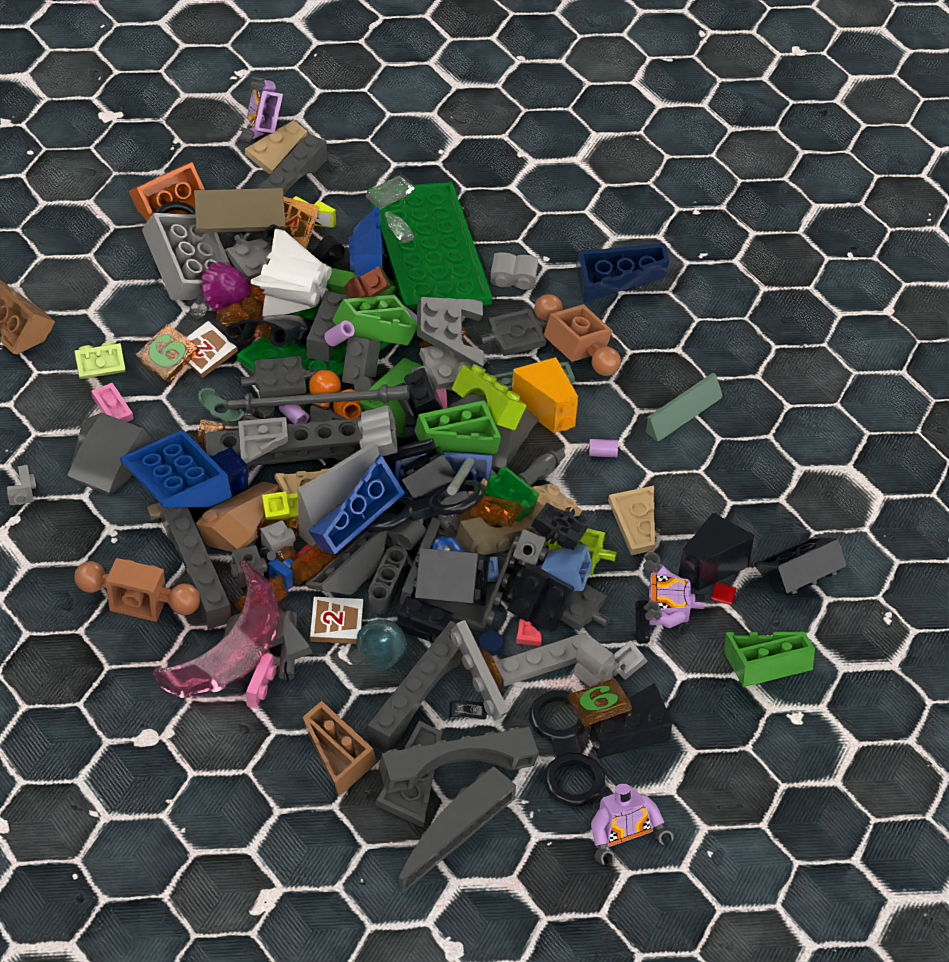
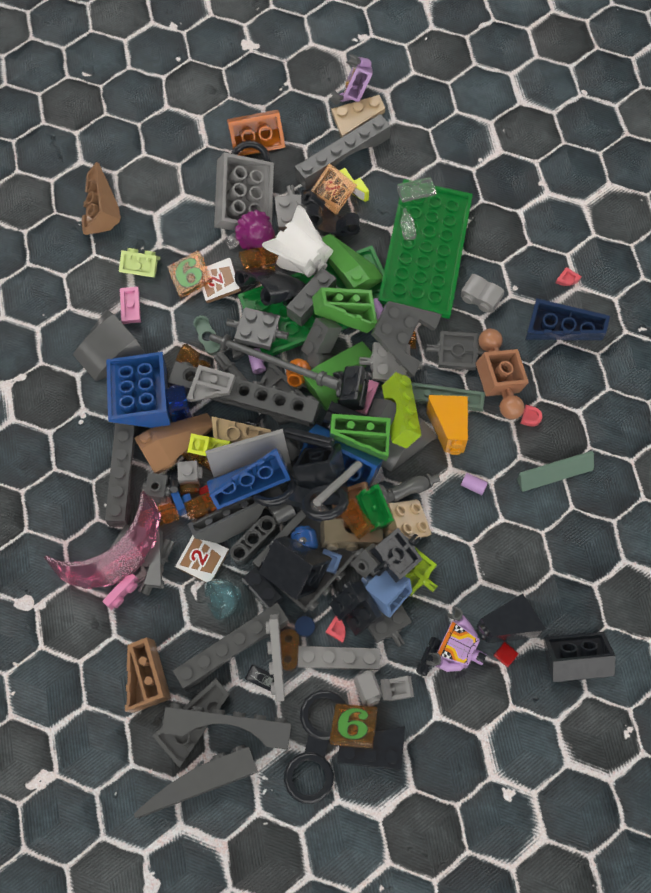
camera: 30 degrees right, 20 degrees up
light grey bracket [7,465,36,505] -> none
nougat brick [74,558,200,622] -> none
dark tan tile [194,188,285,233] -> none
orange piece [309,370,341,408] -> none
lavender piece [324,320,355,346] -> none
copper brick [344,266,391,299] -> none
blue wedge [349,207,382,277] -> none
light grey brick [358,405,398,456] -> none
lavender torso [591,784,674,865] -> none
tan wing [608,485,655,555] -> none
bright green wedge [724,632,815,687] -> none
none -> coral tile [520,405,542,427]
none -> coral tile [555,267,582,286]

